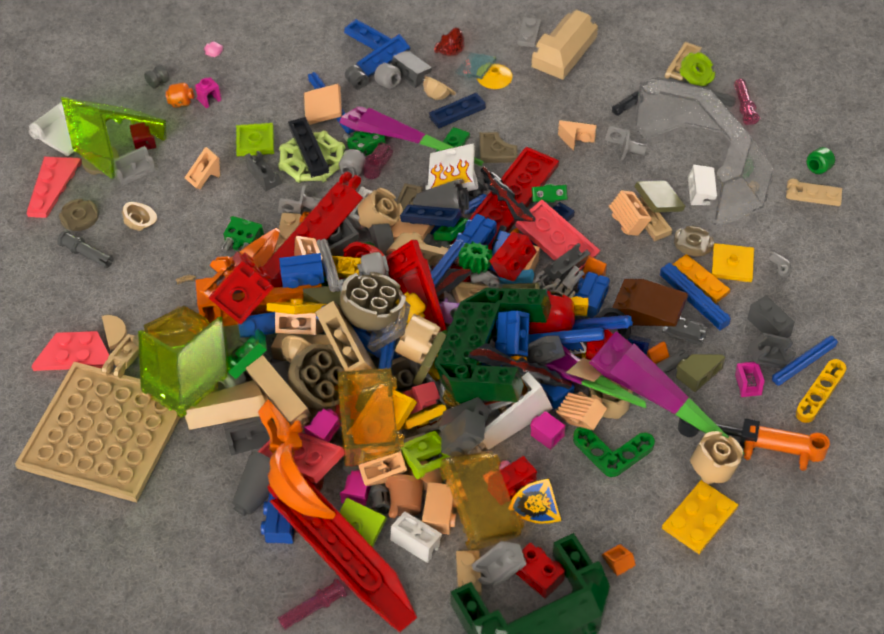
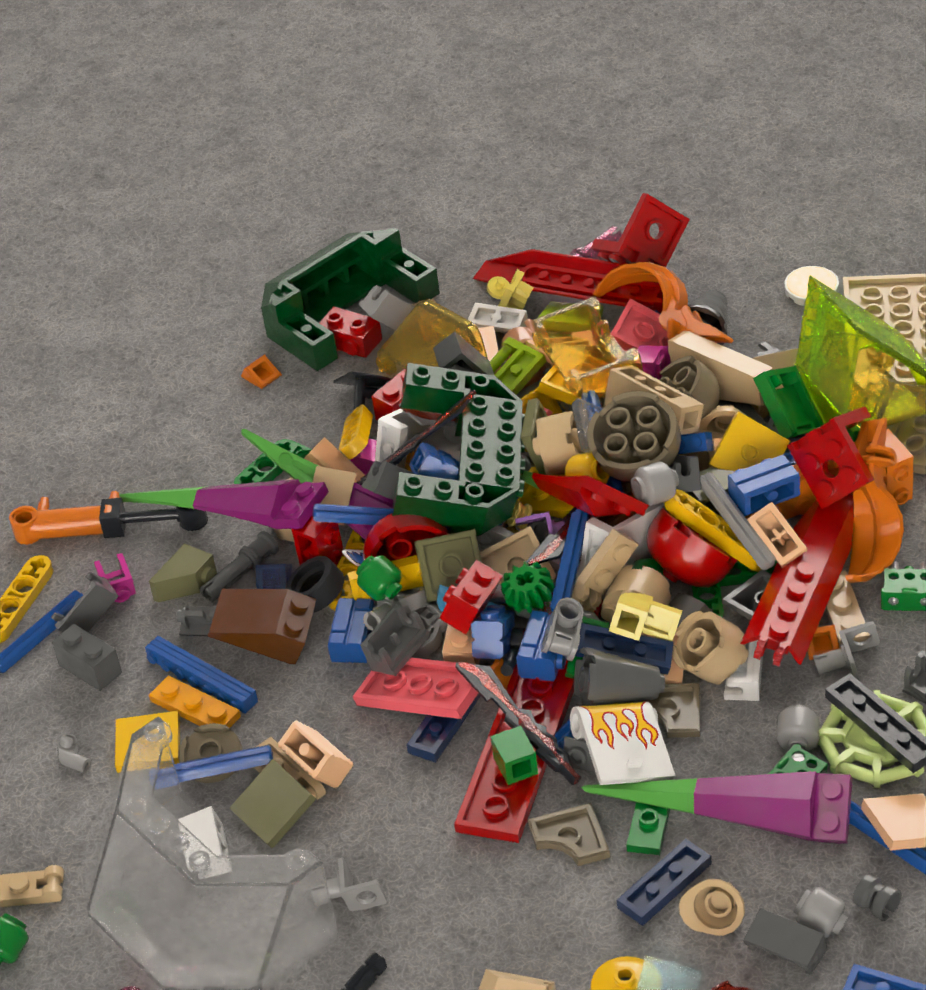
camera: 170 degrees right, 10 degrees down
blue plate [356,34,410,77] -> none
clear pink piece [363,143,393,180] -> none
green piece [532,184,568,203] -> none
light nougat slope [558,120,596,151] -> none
blue axle [572,315,633,330] -> none
orange slope [582,256,607,278] -> none
orange slope [647,341,670,364] -> none
yellow plate [662,480,738,554] -> none
tan brick [690,431,743,484] -> none
none -> axle [147,745,274,788]
none -> yellow beam [339,404,373,460]
none -> green head [356,555,402,601]
none -> light yellow hips [487,269,534,310]
none -> green brick [490,726,538,785]
none -> light grey piece [541,598,584,661]
none -> red bracket [590,193,690,267]
none -> light yellow brick [609,593,683,641]
none -> tile [784,266,839,307]

